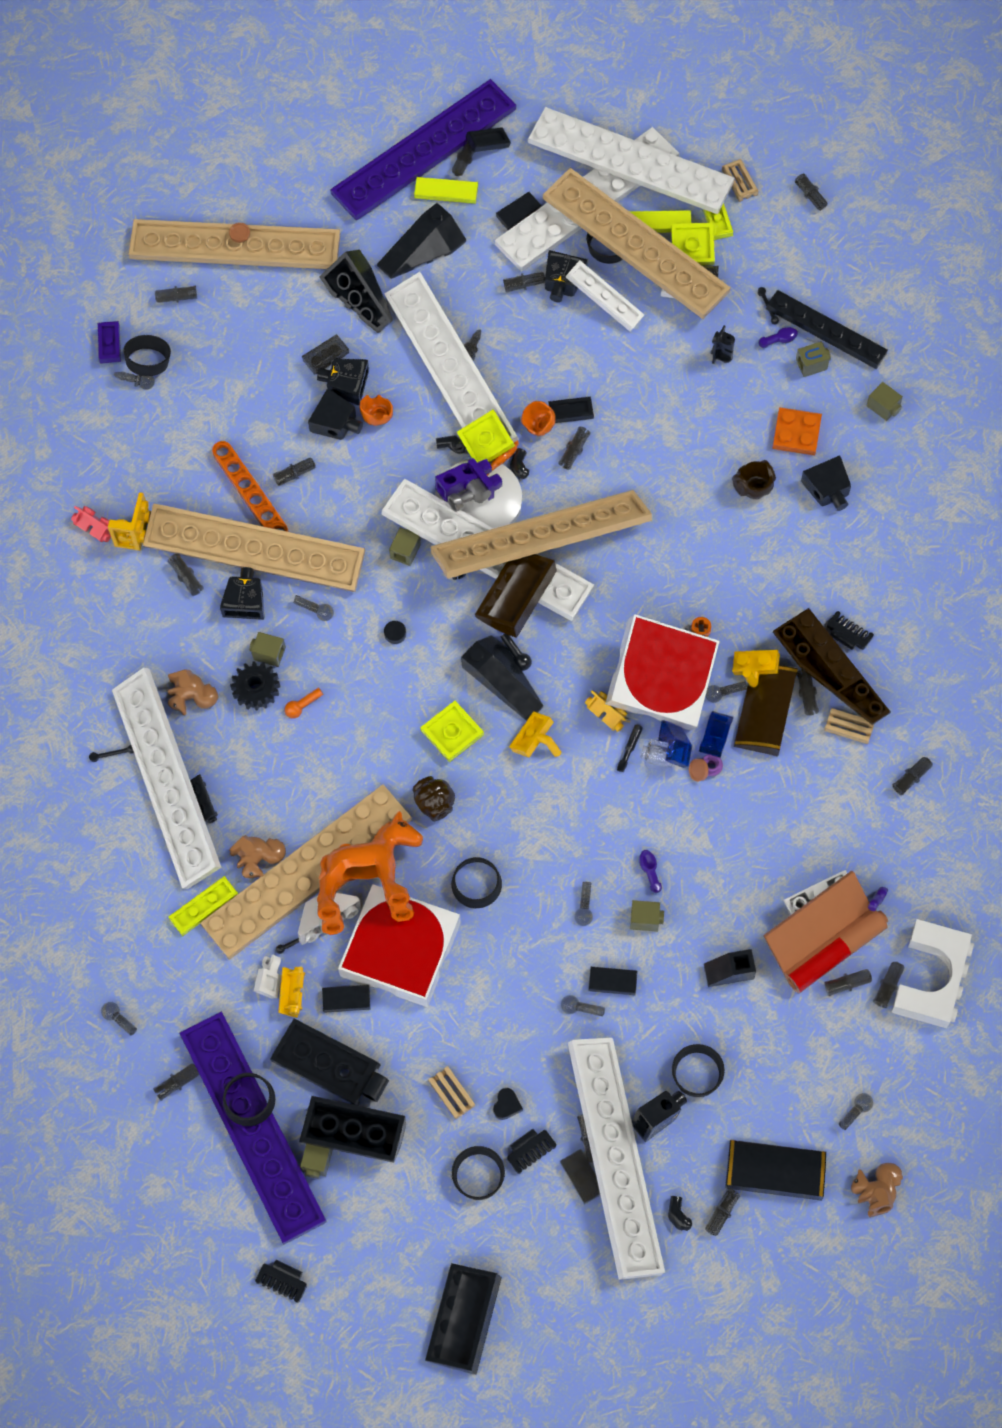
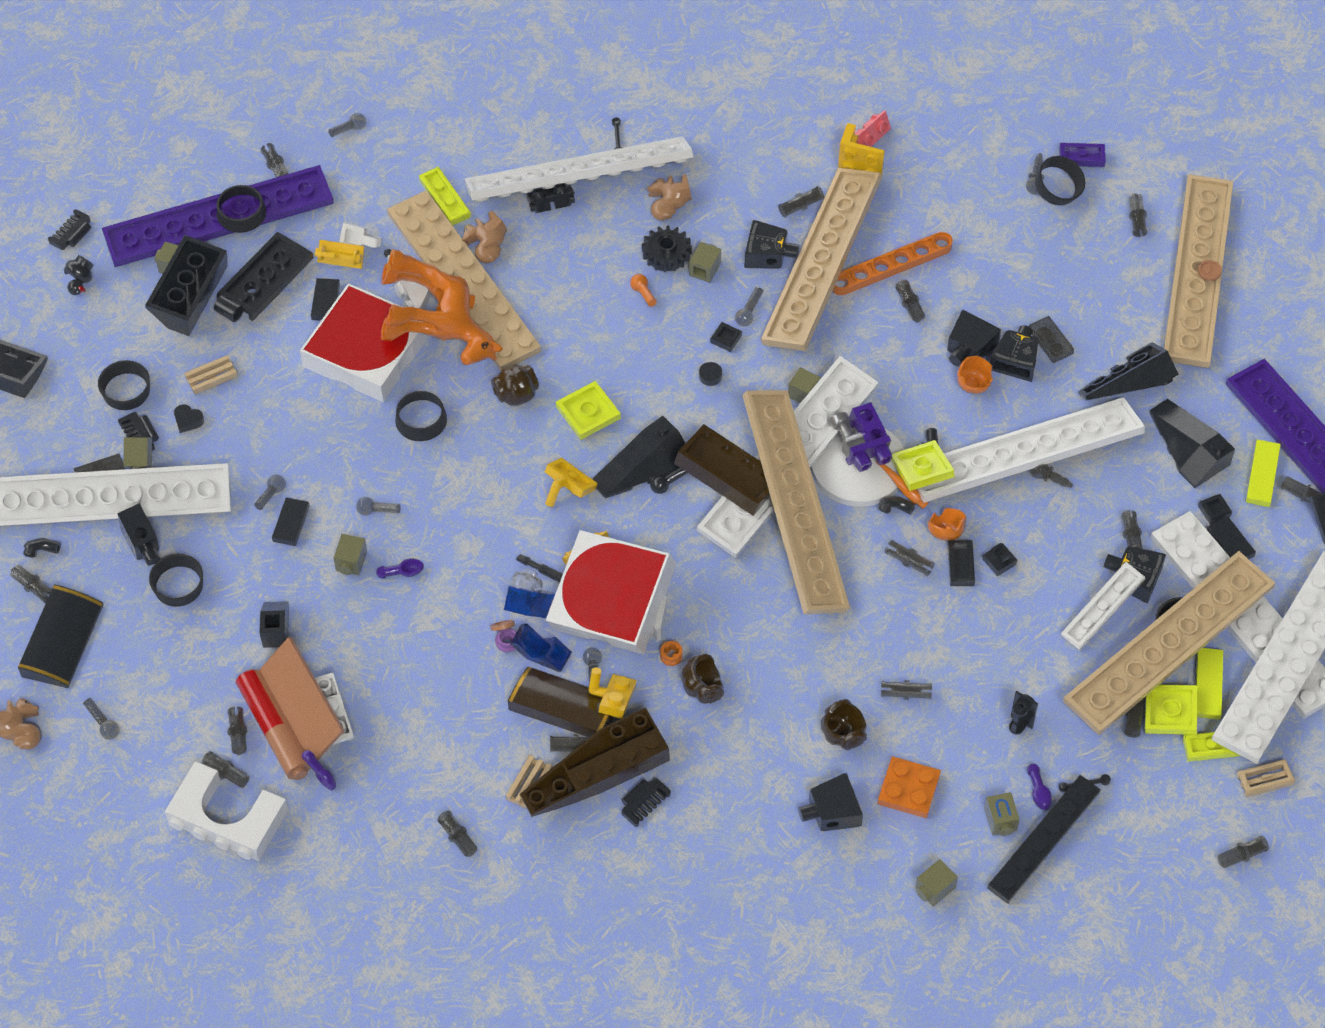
camera: 95 degrees right, 10 degrees down
none -> black animal [64,255,94,295]
none -> olive brick [123,437,152,469]
none -> dark brown hair [681,654,724,704]
none -> black tile [710,322,742,352]
none -> clear smoke pin [881,680,932,700]
none -> black tile [982,543,1017,577]
none -> black tile [1198,494,1232,525]

